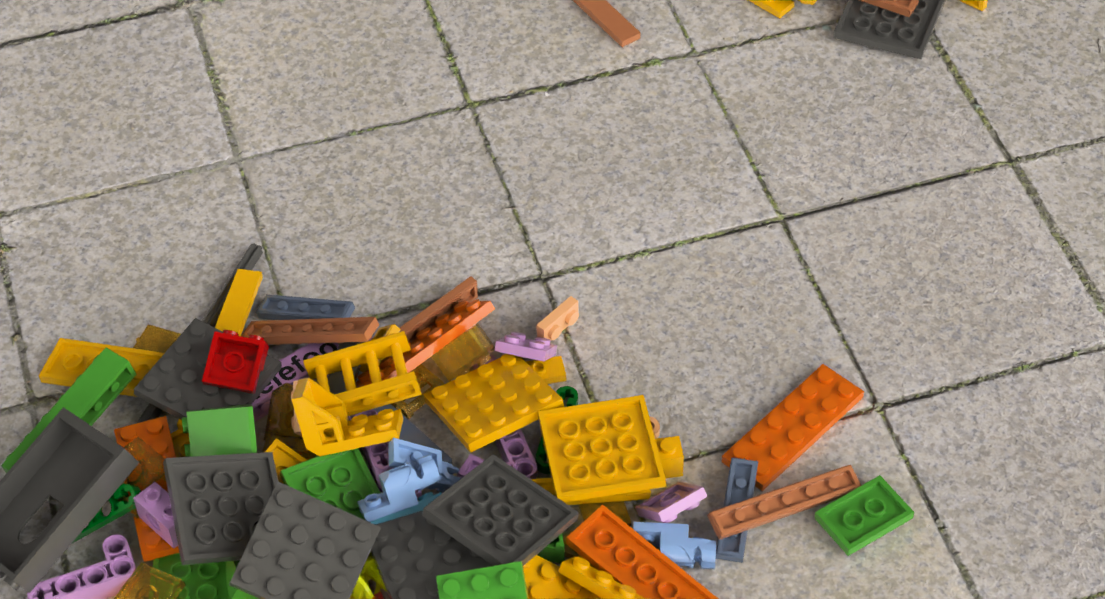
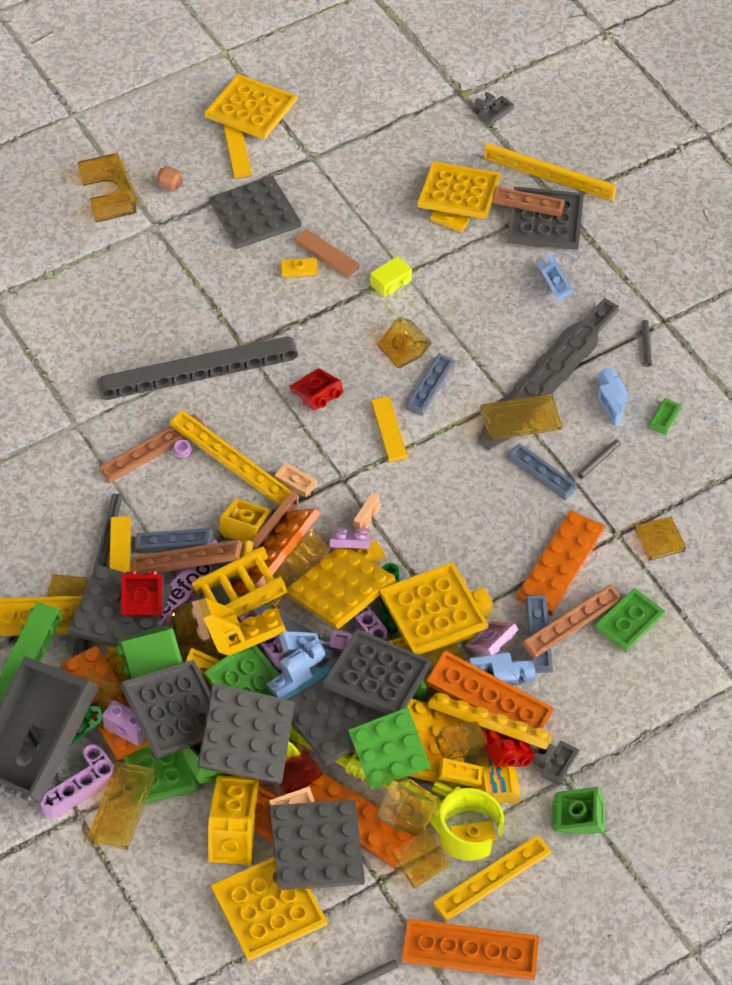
camera: 15 degrees left, 5 degrees up
none -> dark grey beam [97,336,298,400]
none -> nougat tile [99,413,205,483]
none -> yellow tile [169,410,291,506]
none -> lavender plate [173,440,192,458]
none -> yellow slope [219,498,272,542]
none -> light nougat plate [275,462,317,498]
none -> yellow plate [281,258,318,277]
none -> red plate [289,368,344,411]
none -> neon yellow brick [370,256,412,297]
none -> yellow tile [371,396,407,462]
none -> clear yellow slope [377,316,432,369]
none -> sand blue tile [406,353,455,416]
none -> dark grey plate [478,298,619,450]
none -> clear yellow tile [480,394,563,440]
none -> sand blue tile [507,443,578,500]
none -> light blue plate [537,254,574,301]
none -> piece [577,439,620,479]
none -> light blue plate [597,367,628,425]
none -> clear yellow plate [634,516,686,561]
none -> dark grey piece [641,320,652,367]
none -> bright green tile [649,398,682,435]

